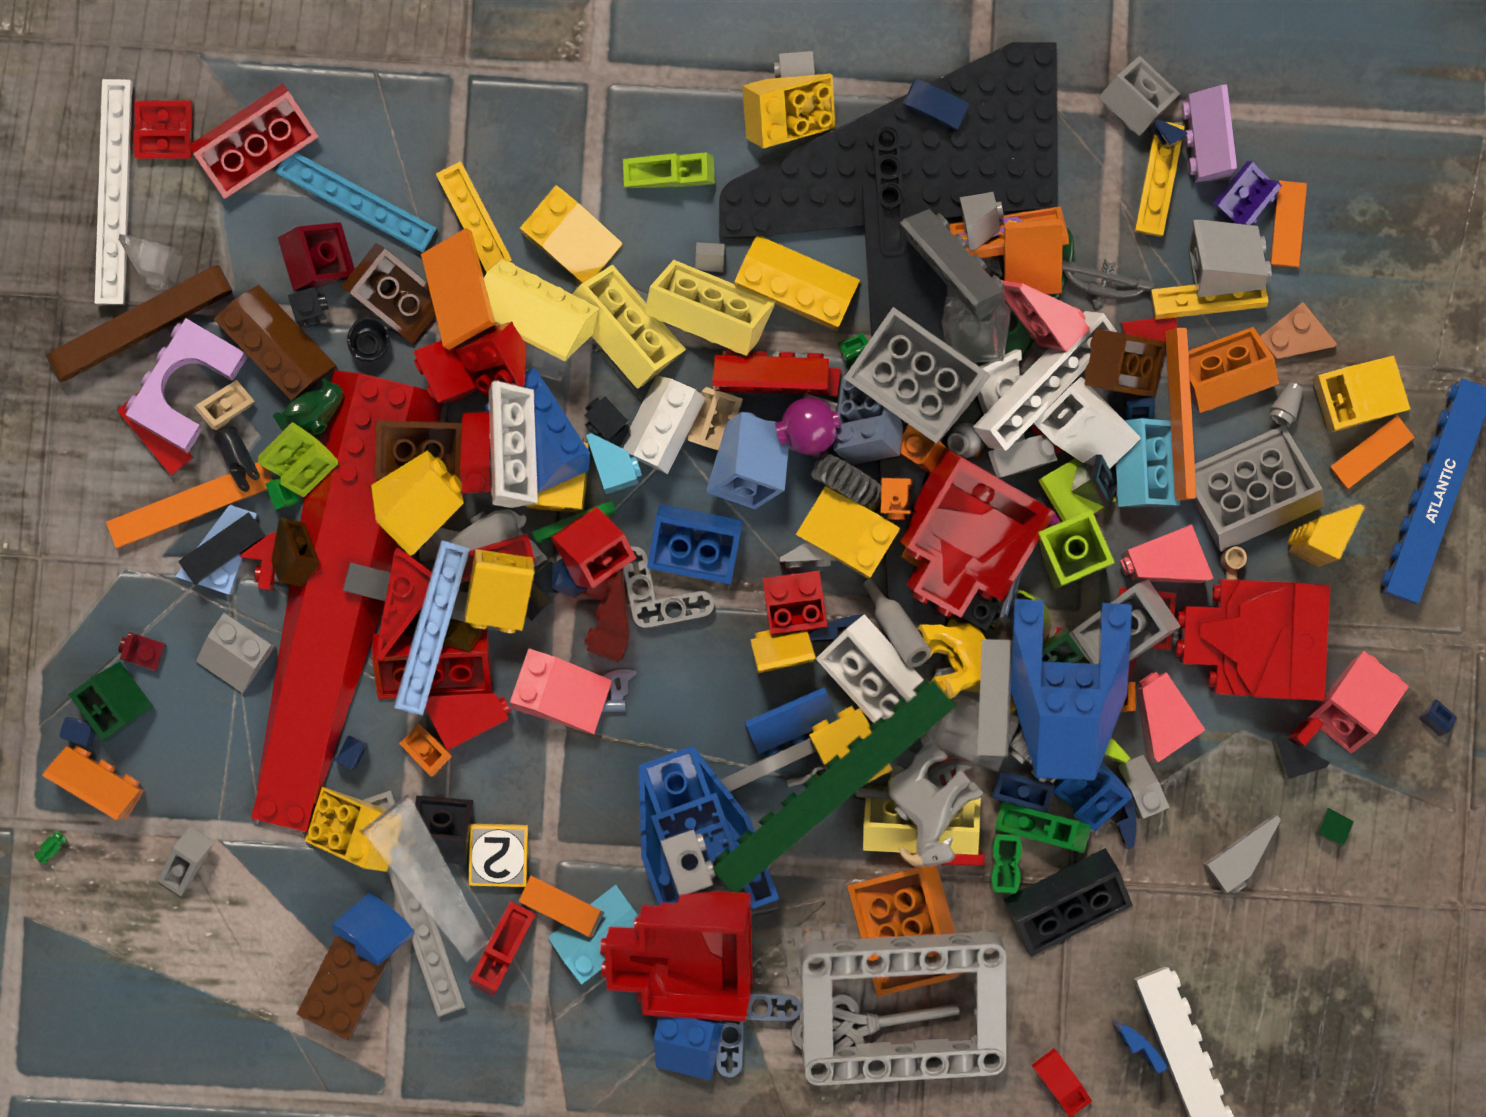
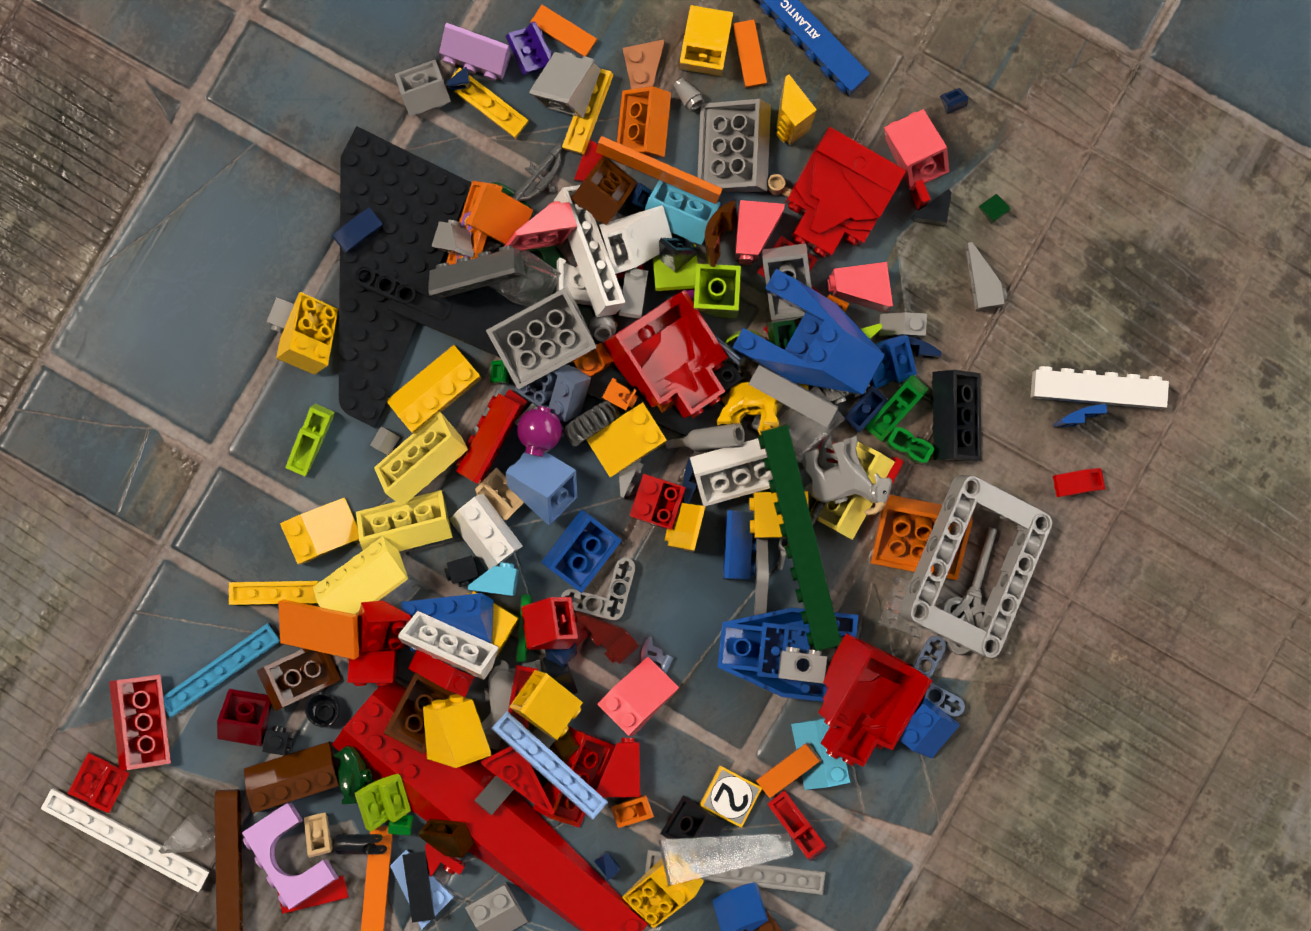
camera: 60 degrees left, 0 degrees up
none -> reddish brown slope [705,201,738,267]

